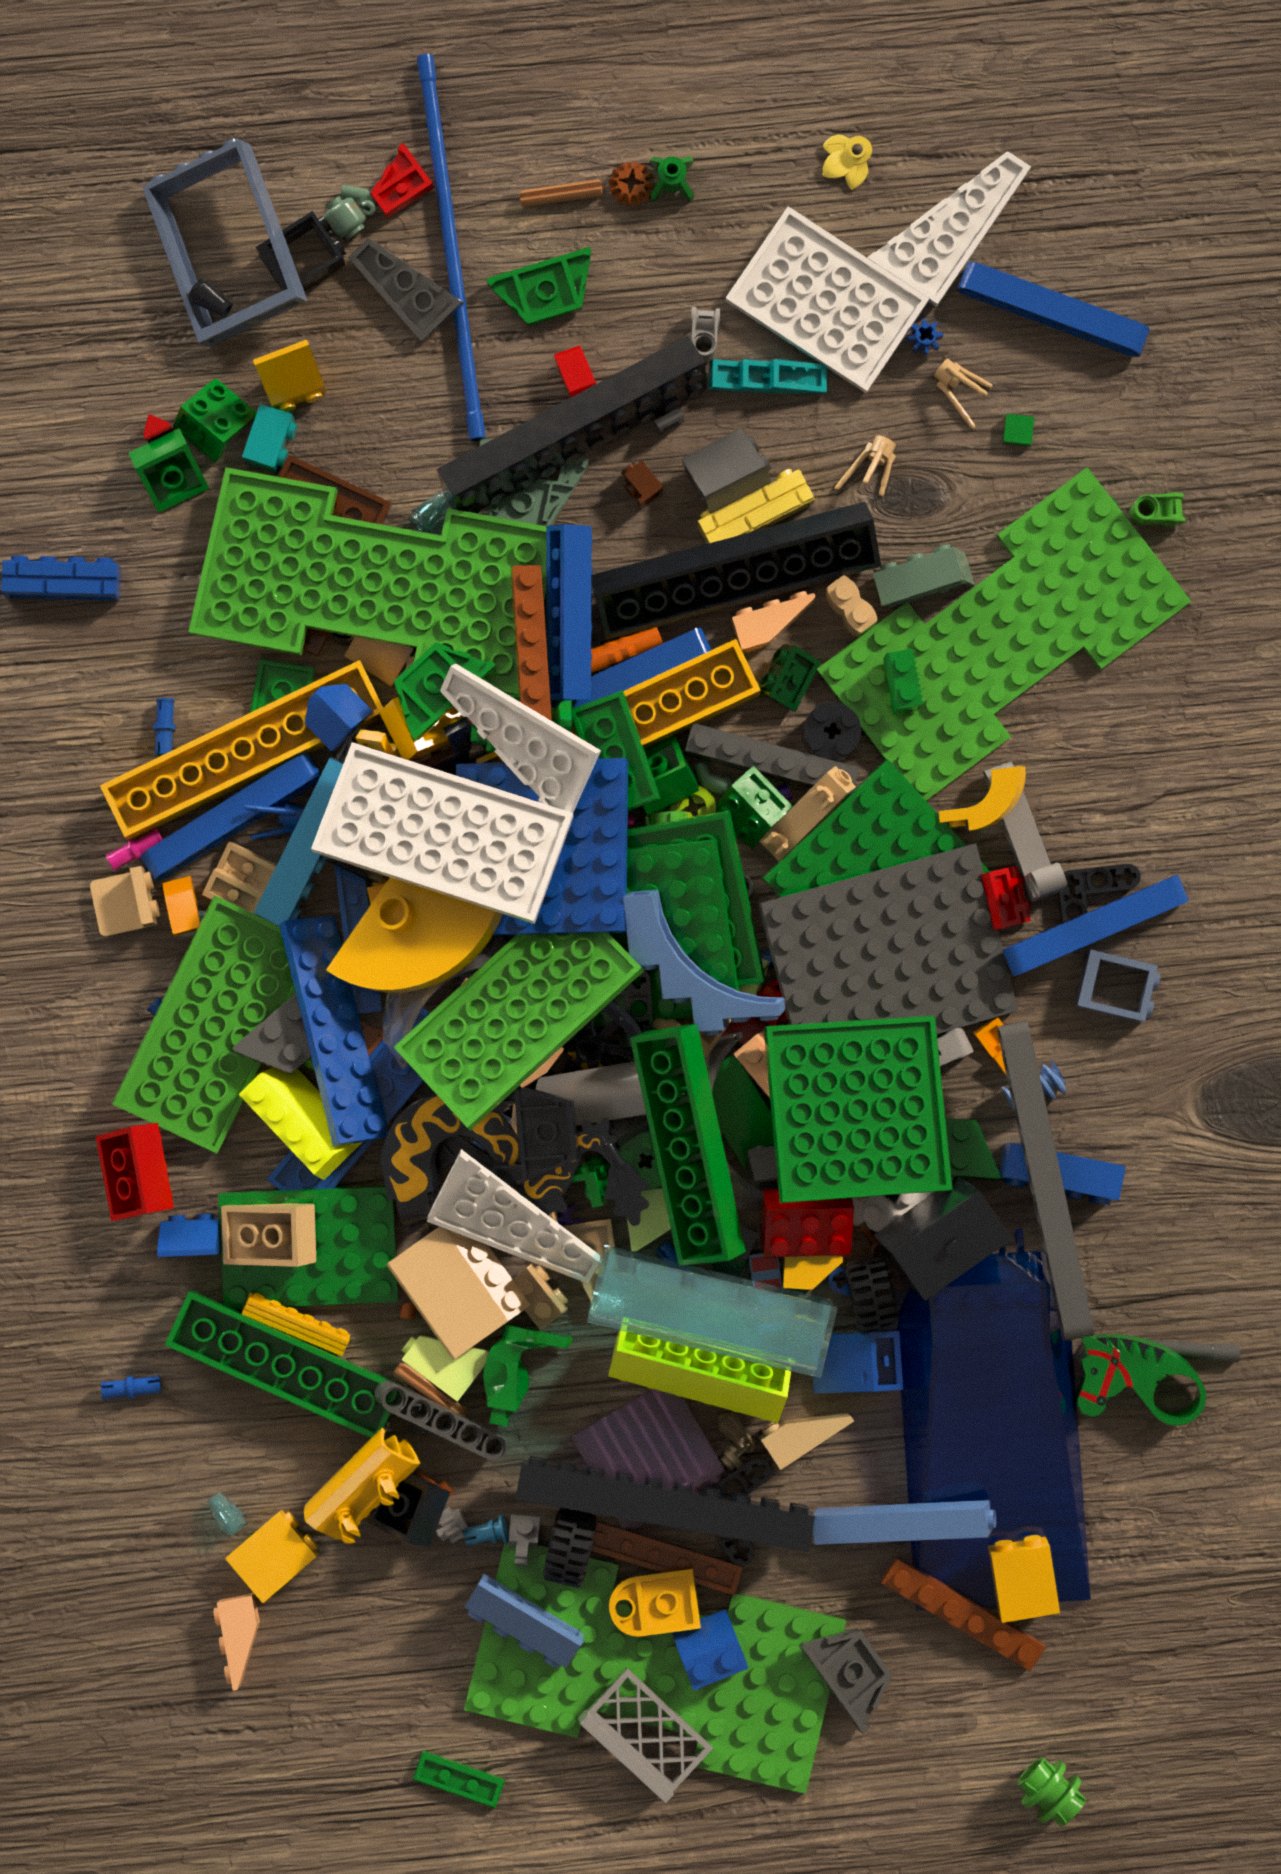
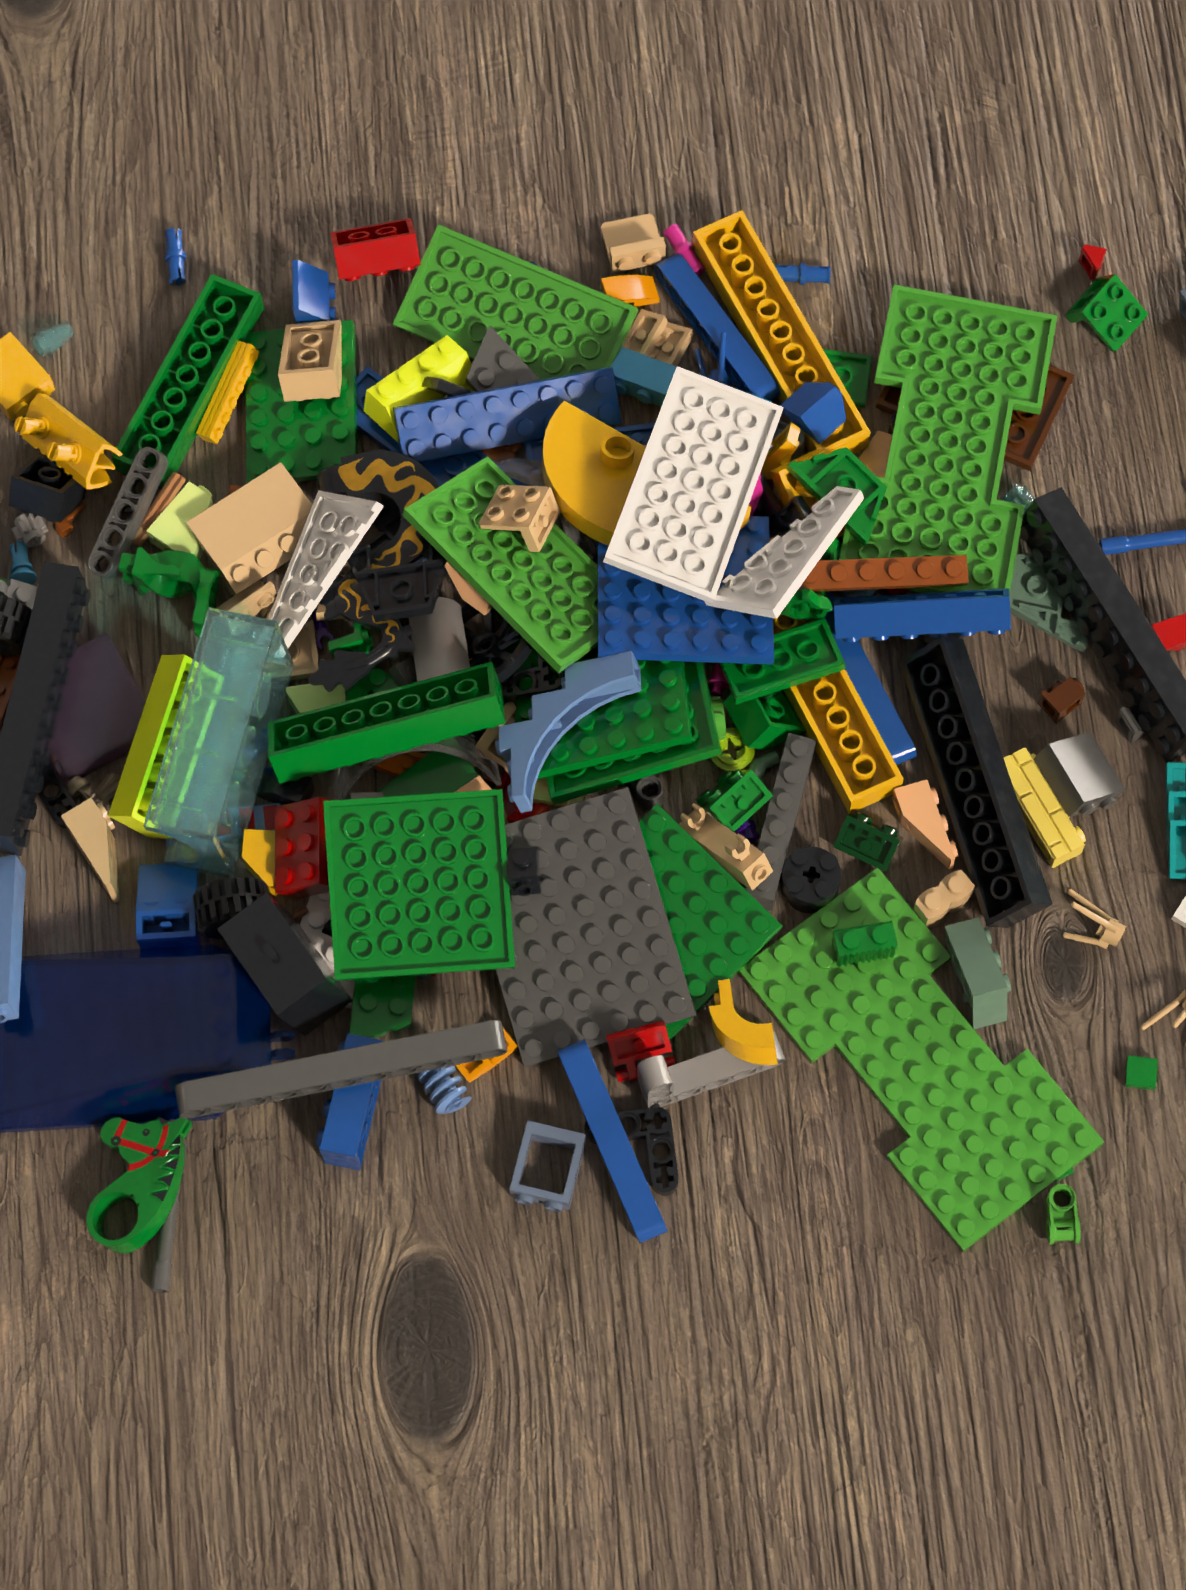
camera: 95 degrees right, 15 degrees down
blue brick [1,555,121,601] -> none
green slope [128,428,209,513] -> none
teal brick [242,404,298,474] -> none
yellow slope [253,339,327,412] -> none
orange axle [591,627,663,675] -> none
light grey piece [937,1027,974,1066] -> none
none -> black plate [422,376,474,398]
none -> tan bracket [479,485,560,552]
none -> black bracket [507,847,541,896]

